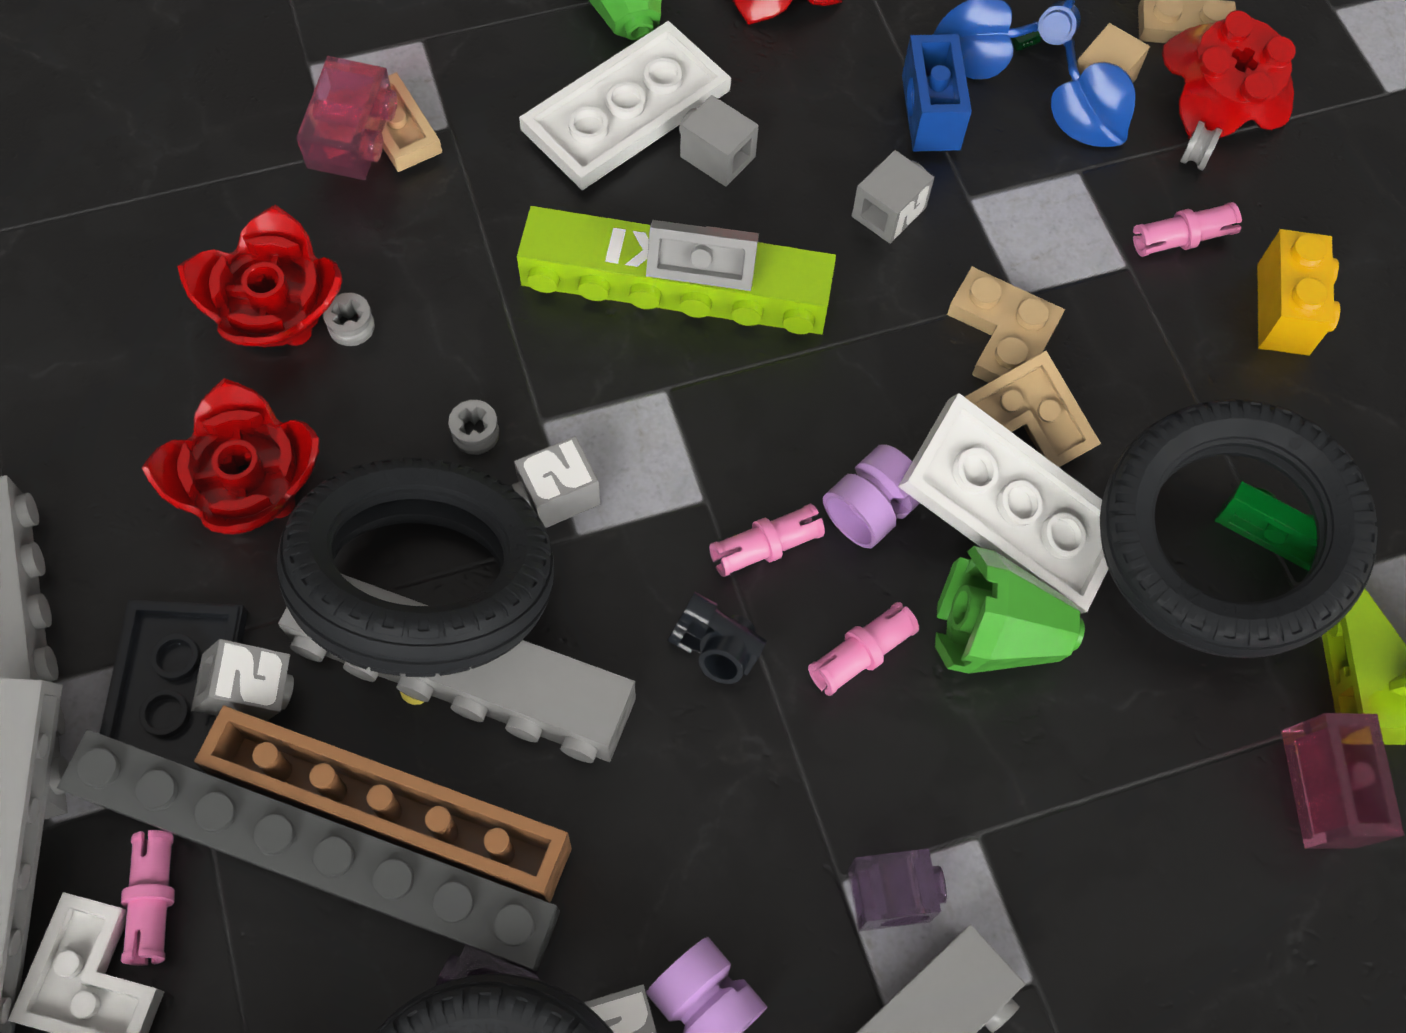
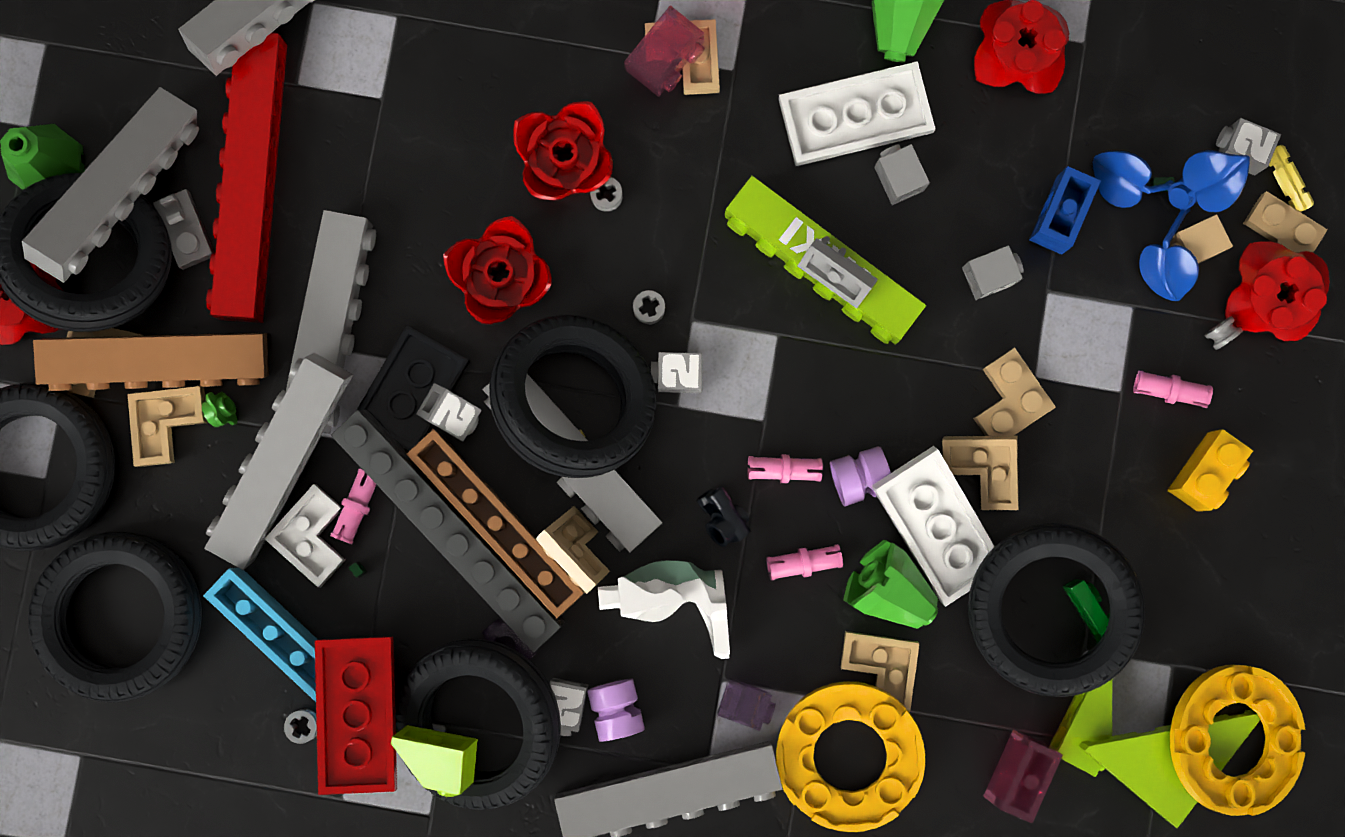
camera: 30 degrees right, 20 degrees up
none -> dark green piece [349,562,367,578]
none -> tan plate [536,506,610,594]
none -> white hips [598,560,730,659]
none -> yellow plate [776,682,925,832]
none -> tan plate [841,631,919,712]

